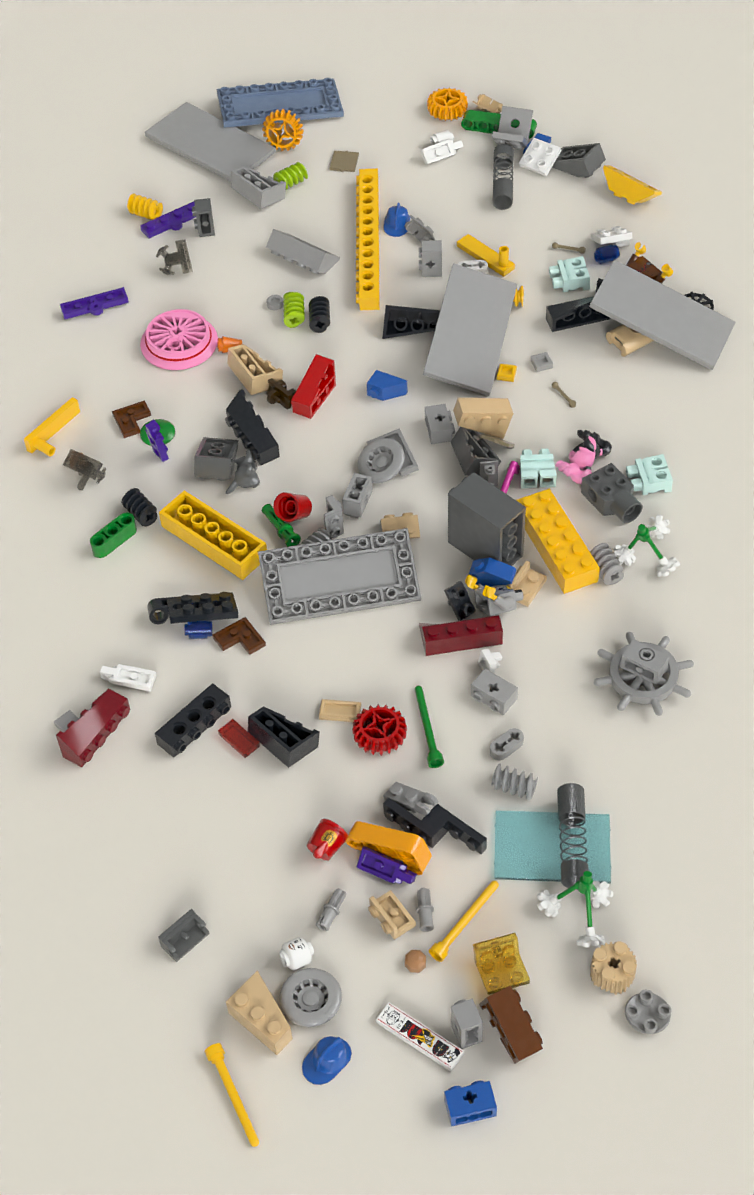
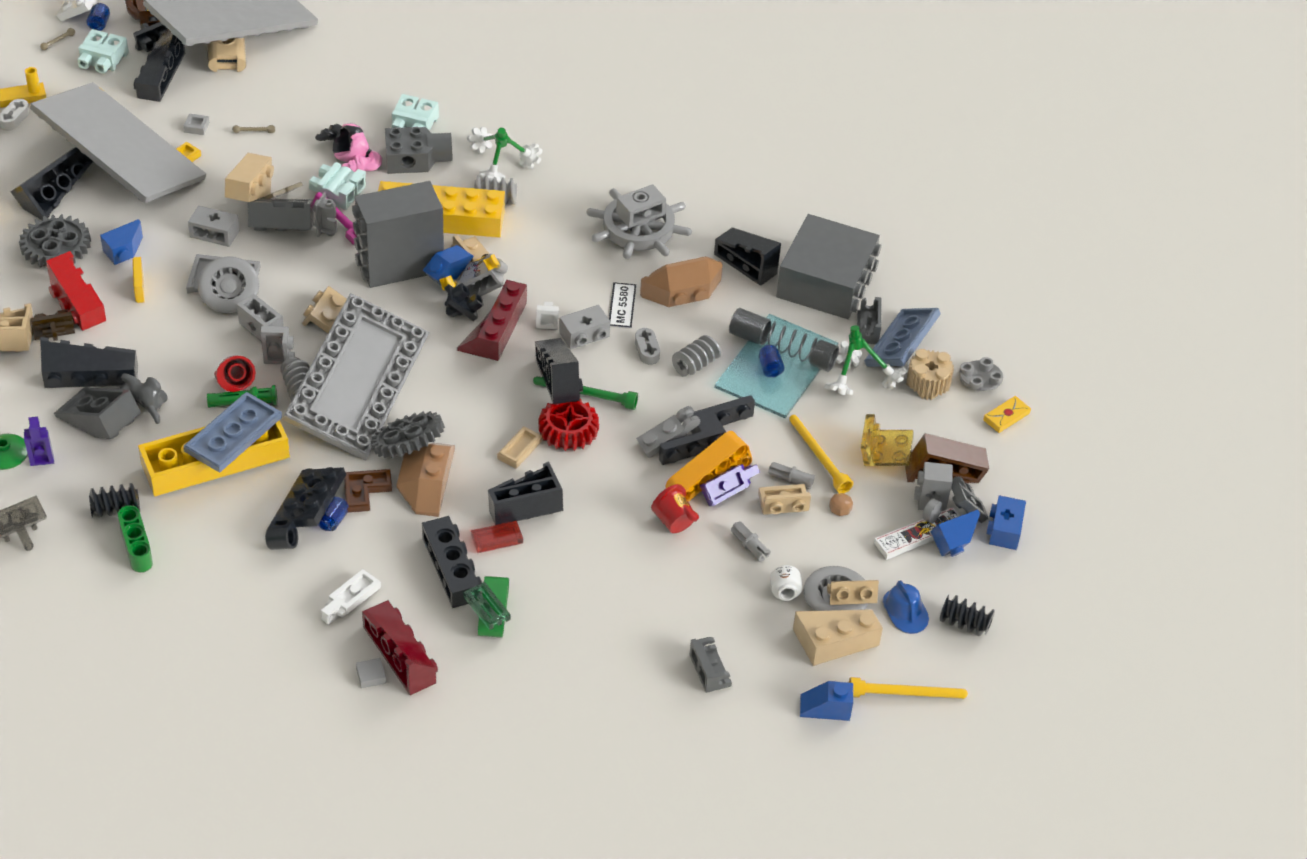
camera: 70 degrees left, 5 degrees down
none -> dark grey gear [19,214,91,269]
none -> yellow tile [132,257,145,303]
none -> sand blue tile [183,392,282,473]
none -> dark grey gear [370,411,445,458]
none -> medium nougat wedge [396,442,455,517]
none -> clear green tile [464,582,511,630]
none -> green beam [478,576,509,638]
none -> black wedge [535,338,583,404]
none -> sticker [609,282,637,328]
none -> medium nougat wedge [640,256,723,307]
none -> black wedge [714,227,781,286]
none -> clear blue brick [758,345,785,378]
none -> dark grey brick [776,214,882,320]
none -> blue slope [800,681,853,721]
none -> tan hinge [827,580,879,605]
none -> dark grey hinge [857,297,882,344]
none -> sand blue tile [864,308,941,367]
none -> light grey tile [923,498,943,523]
none -> blue slope [930,510,980,557]
none -> black piece [940,595,995,636]
none -> dark grey hinge [951,476,989,523]
none -> yellow tile [983,396,1031,433]

